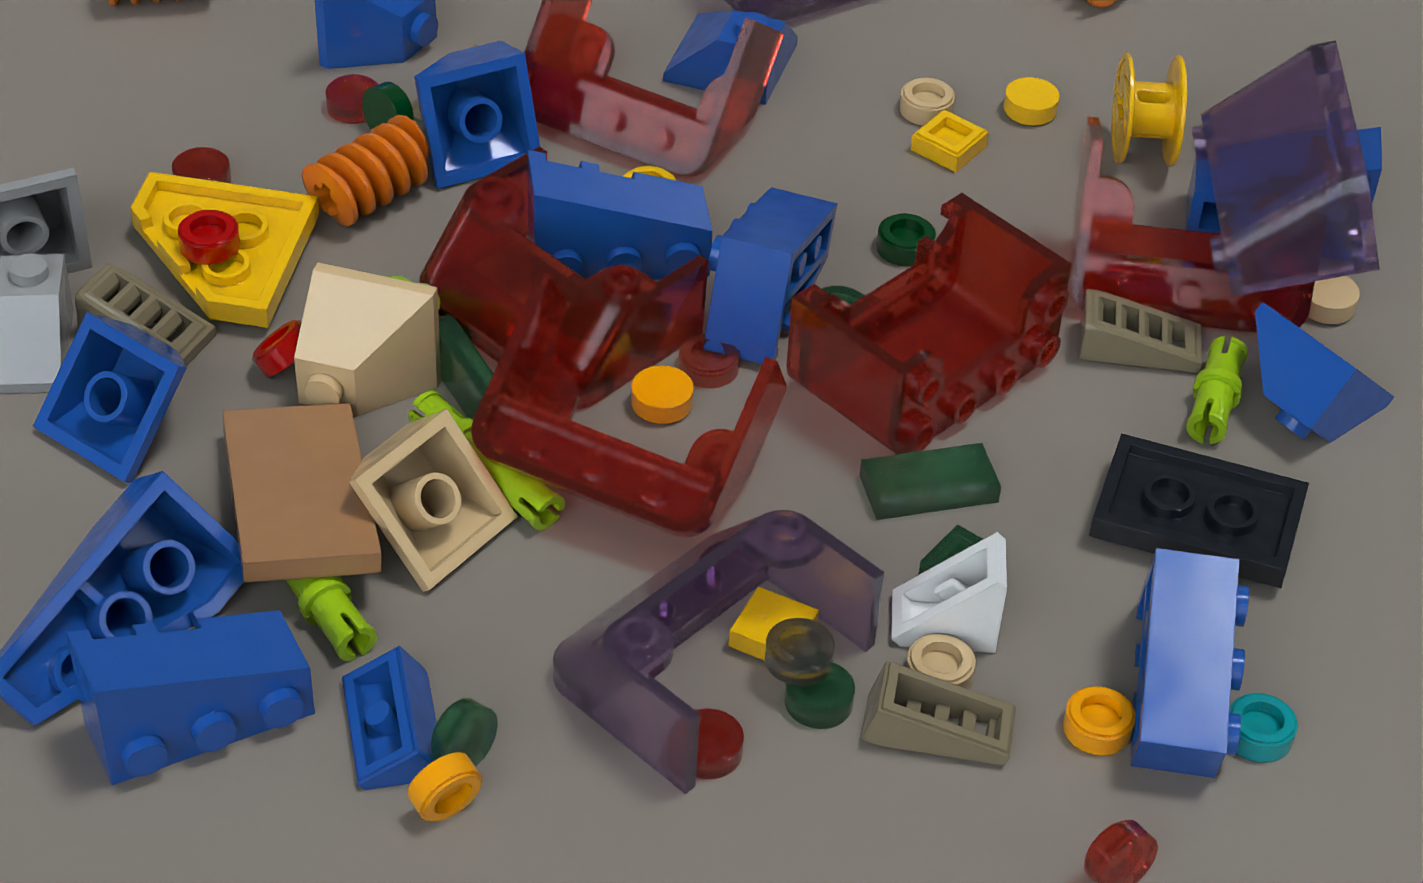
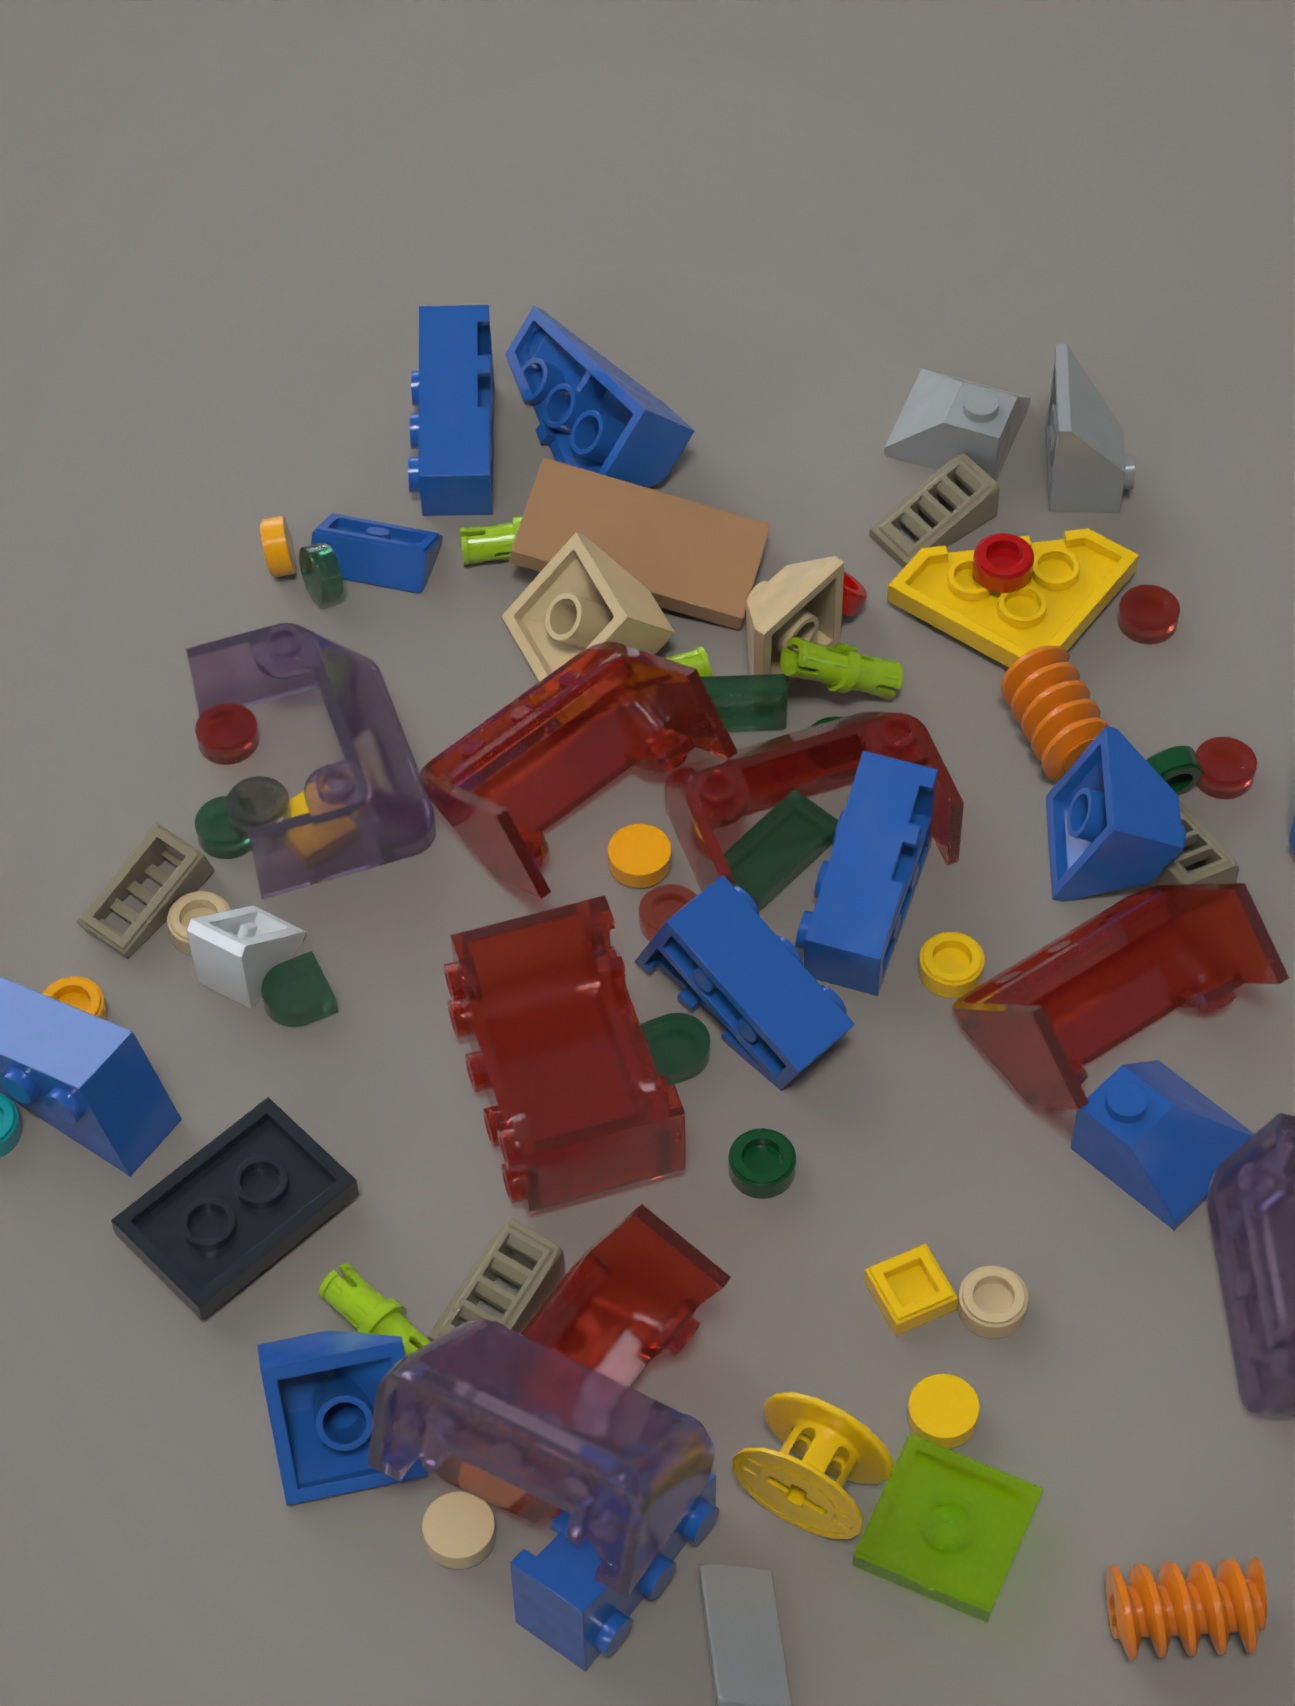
camera: 120 degrees right, 10 degrees up
blue slope [33,312,187,483] -> none
clear green tile [859,443,1001,520] -> none
none -> clear neon green plate [852,1433,1044,1623]

